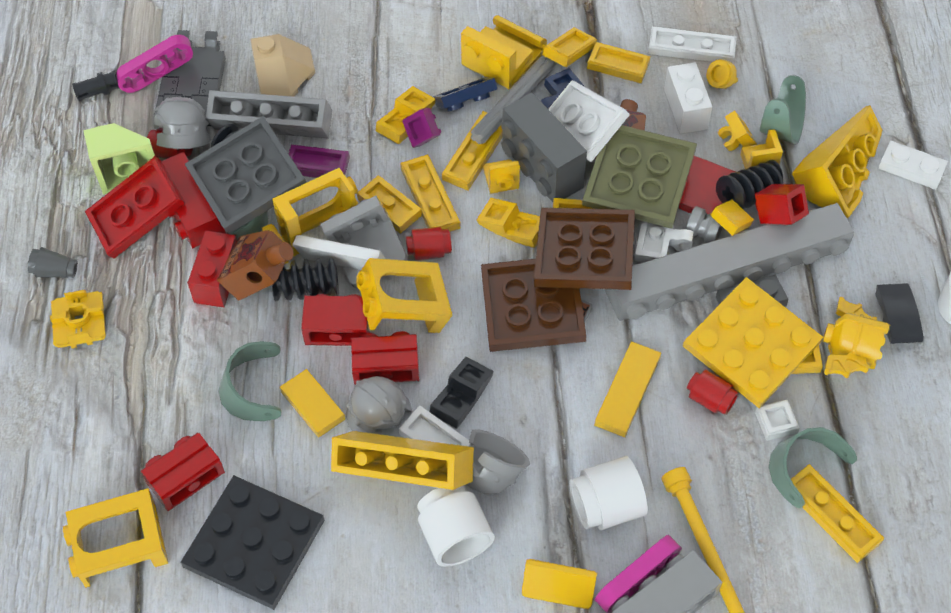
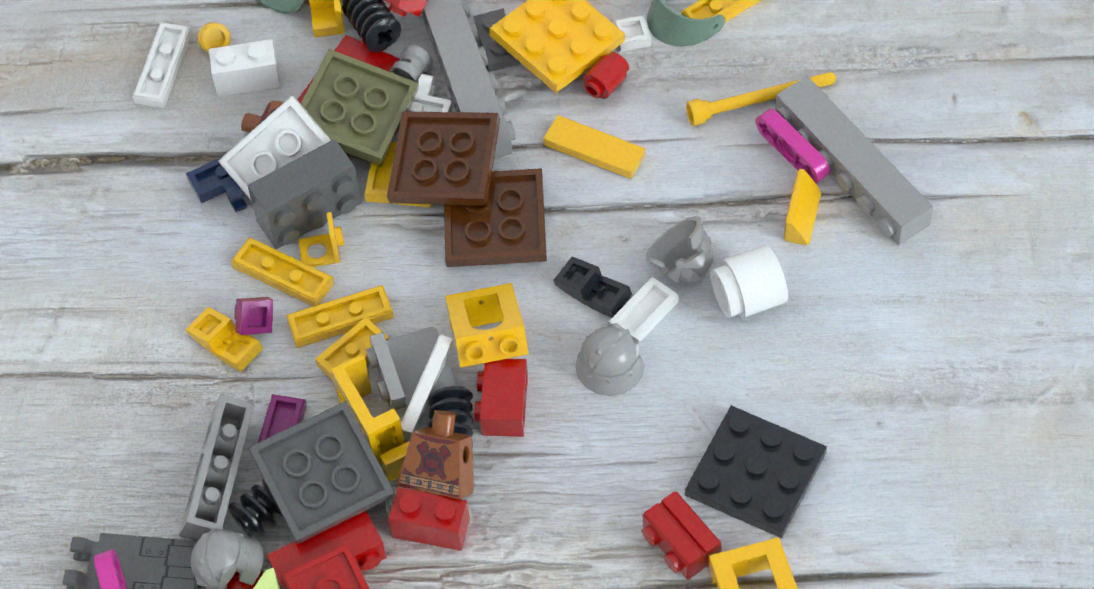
camera: 85 degrees left, 0 degrees up
sand green piece [218,341,281,421] -> none
tan slope [250,34,315,97] -> none
yellow tile [280,369,345,438] -> none
yellow brick [331,431,474,490] -> none
red brick [351,331,419,385] -> none
red brick [406,226,452,261] -> none
dark blue plate [433,77,498,112] -> none
yellow piece [461,15,547,90] -> none
light grey axle [471,55,557,144] -> none
yellow slope [476,198,540,248] -> none
yellow tile [542,27,597,67] -> none
white piece [569,456,648,530] -> none
yellow tile [587,42,651,83] -> none
yellow tile [711,200,754,236] -> none
yellow tile [717,110,757,151] -> none

